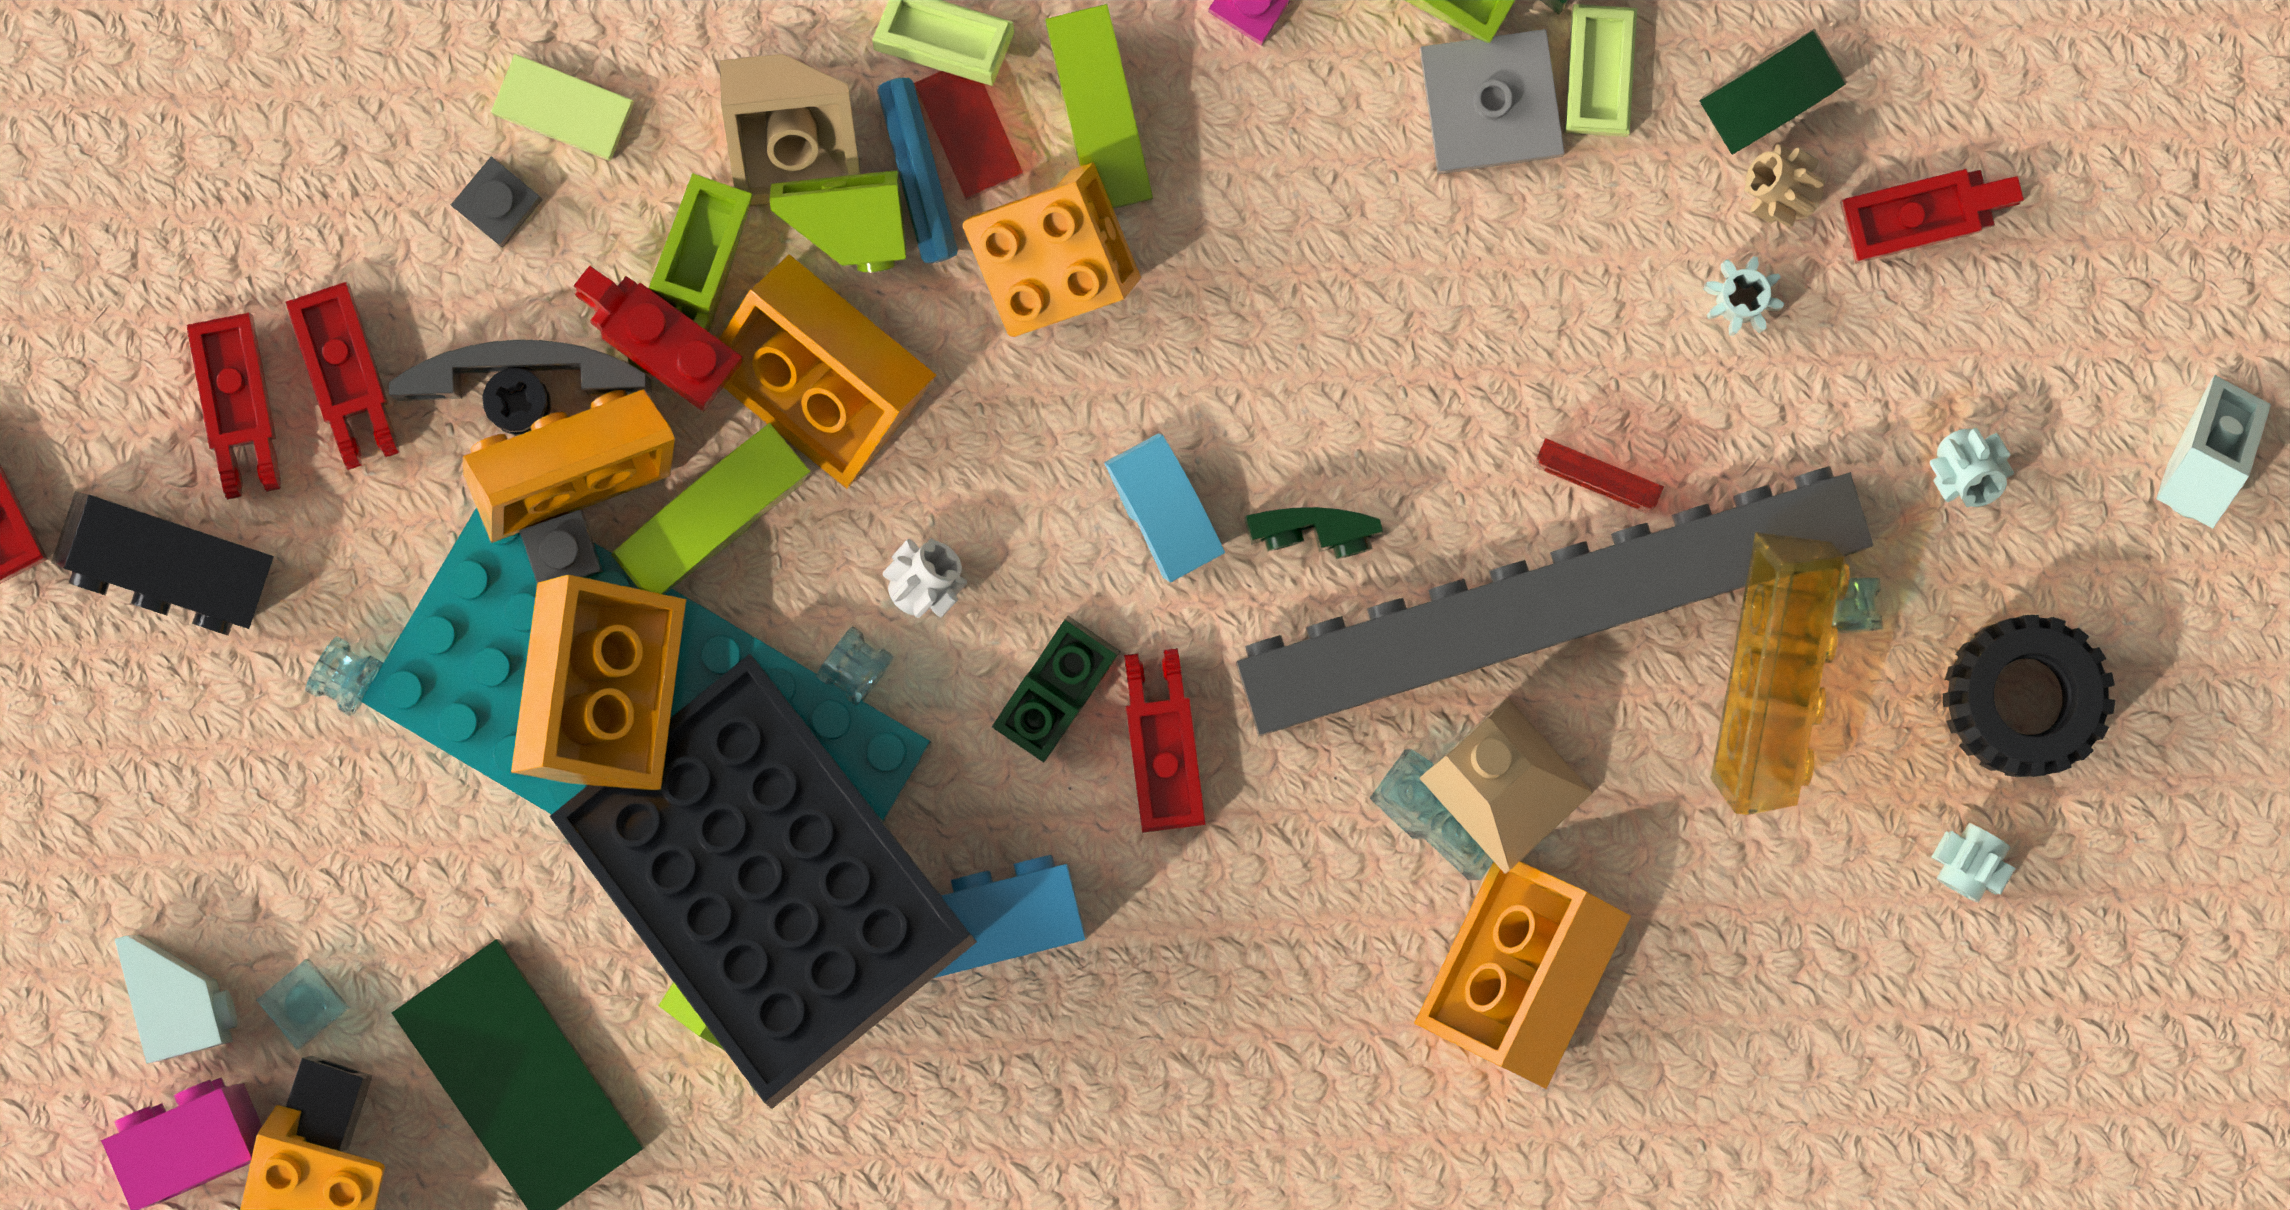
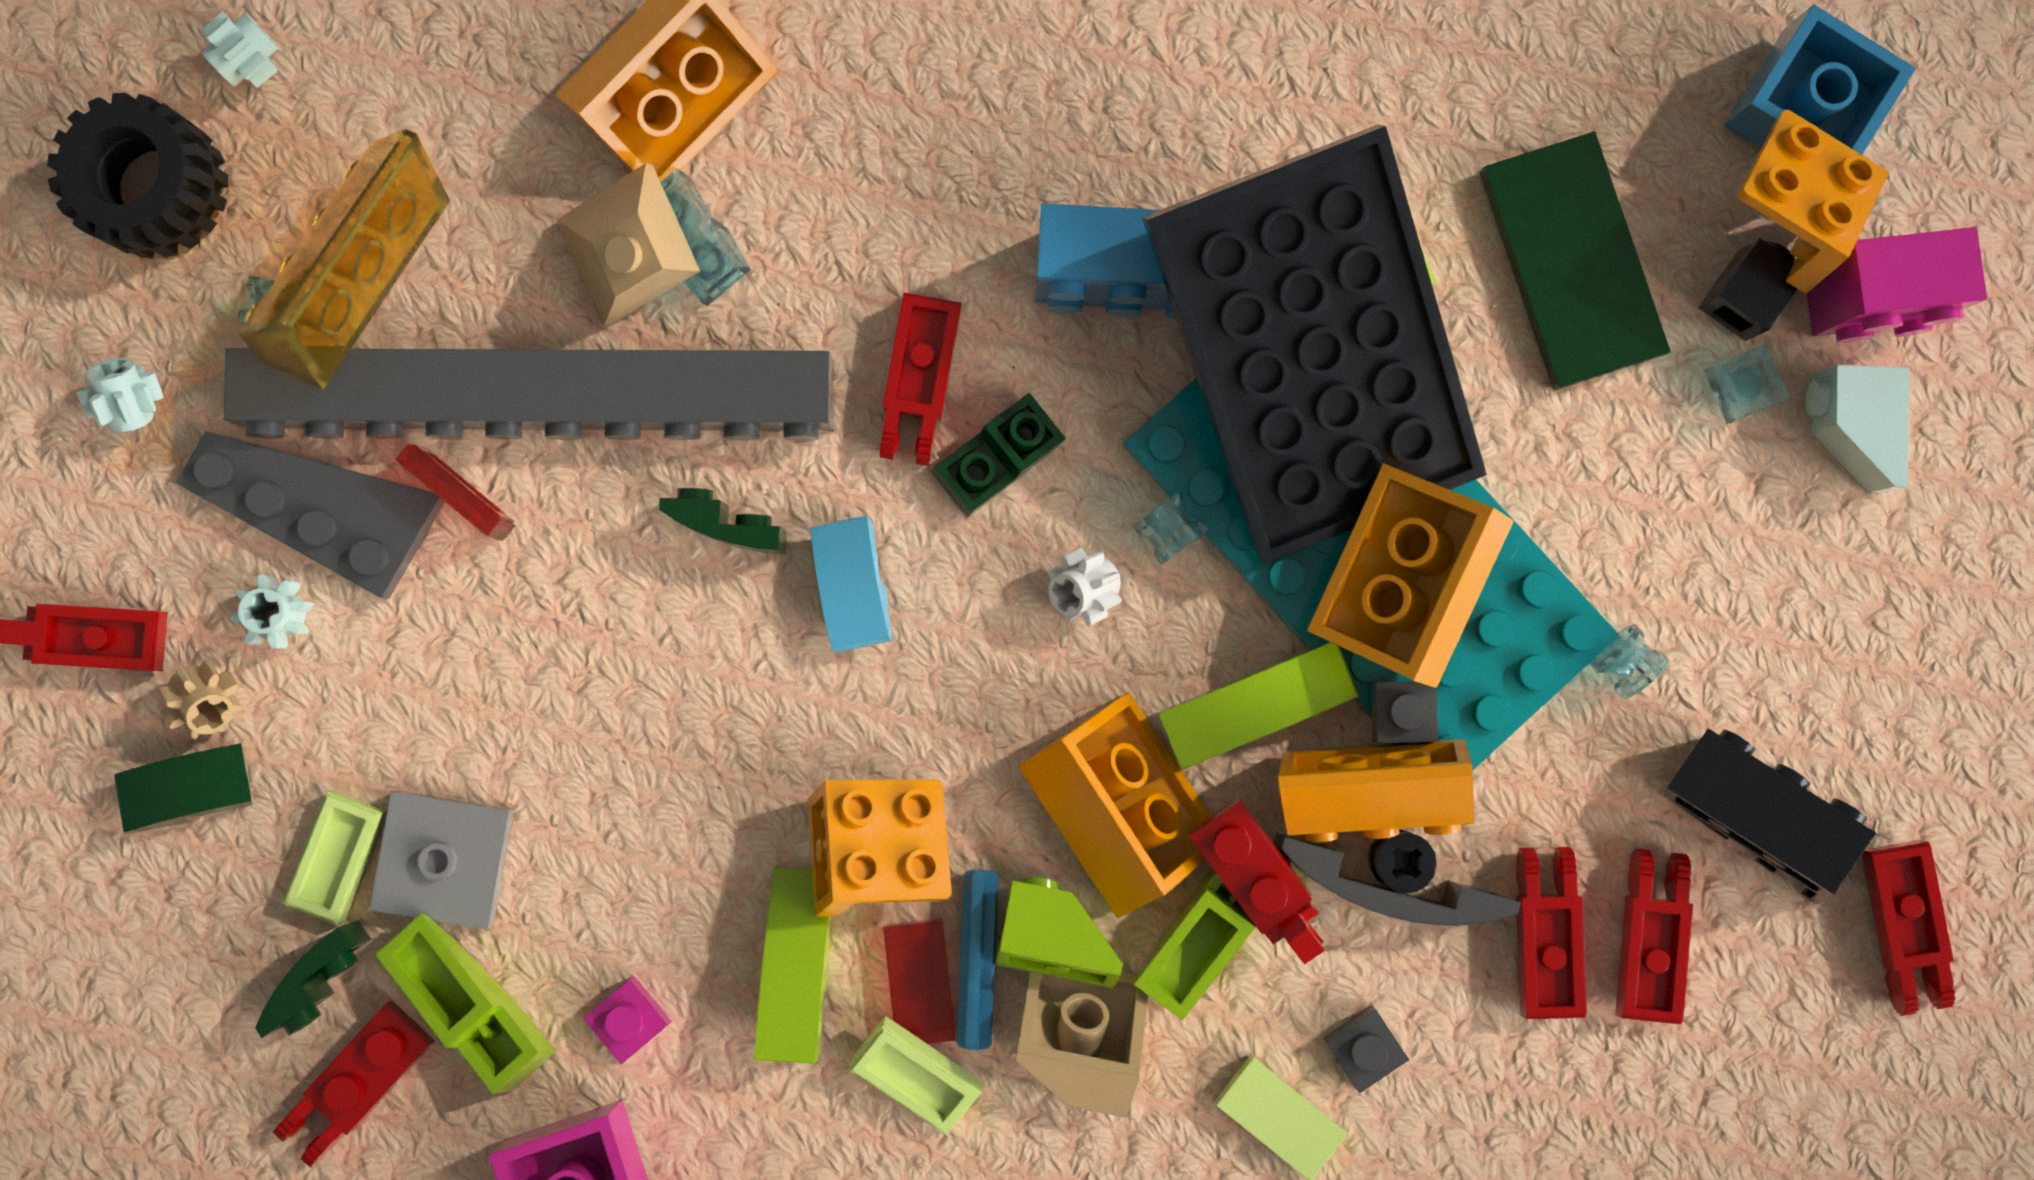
camera: 170 degrees left, 0 degrees up
none -> dark grey wing [176,431,448,599]

